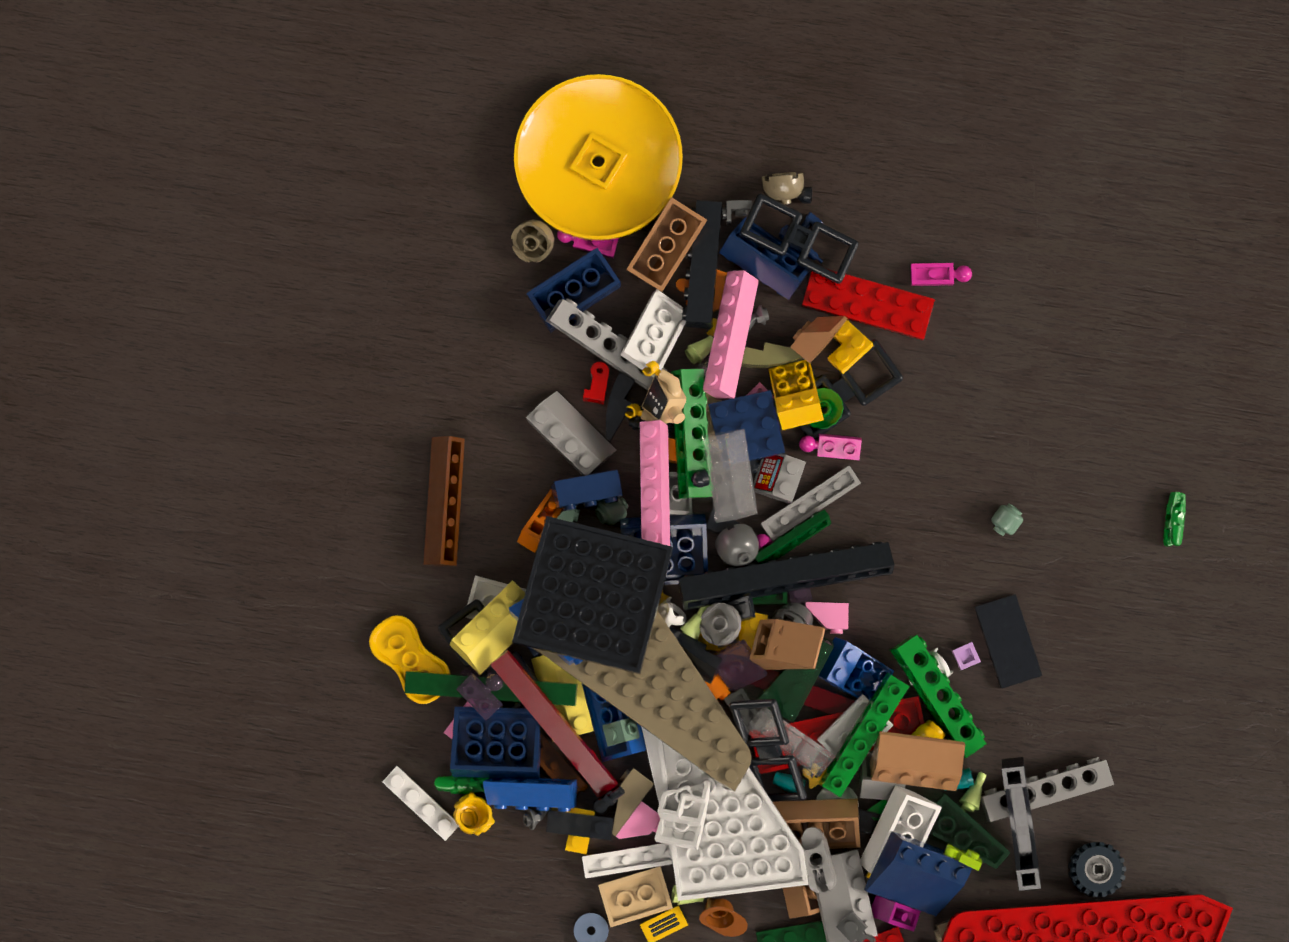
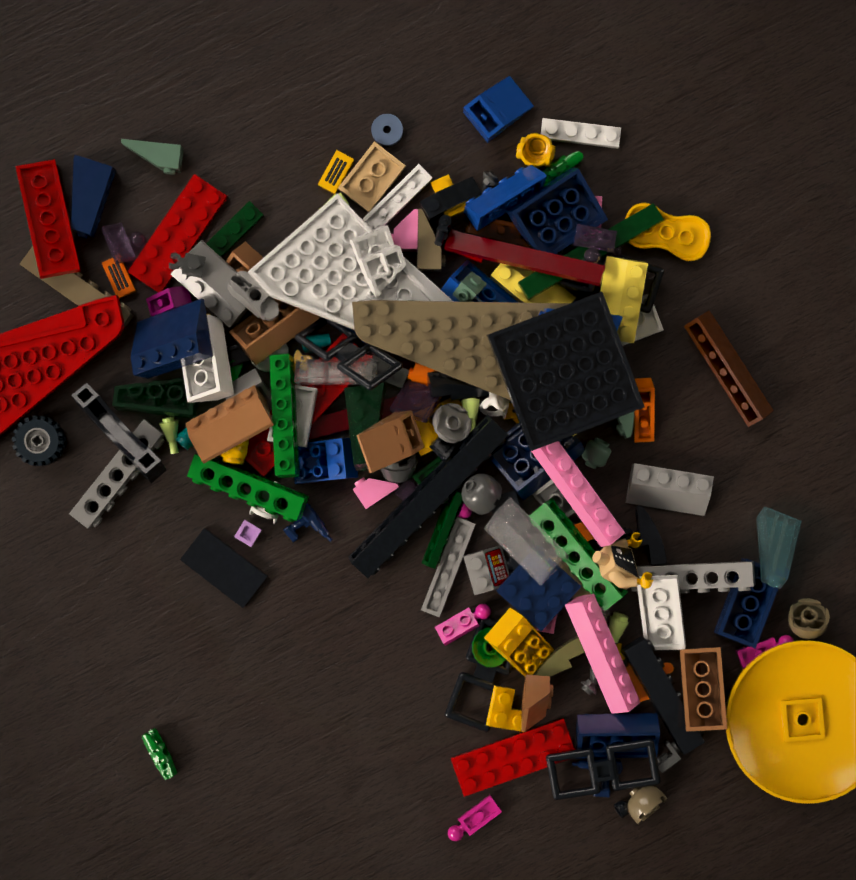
camera: 150 degrees right, 5 degrees up
dark blue slope [551,470,623,511] -> none
red leg [583,362,609,404] -> none
black hinge [691,469,710,488] -> none
dark orange piece [699,897,748,937] -> none
lime plate [944,844,982,871] -> none
sand green head [991,503,1023,536] -> none
none -> dark blue piece [283,502,333,543]
none -> blue slope [463,76,534,143]
none -> clear light blue slope [756,506,802,589]

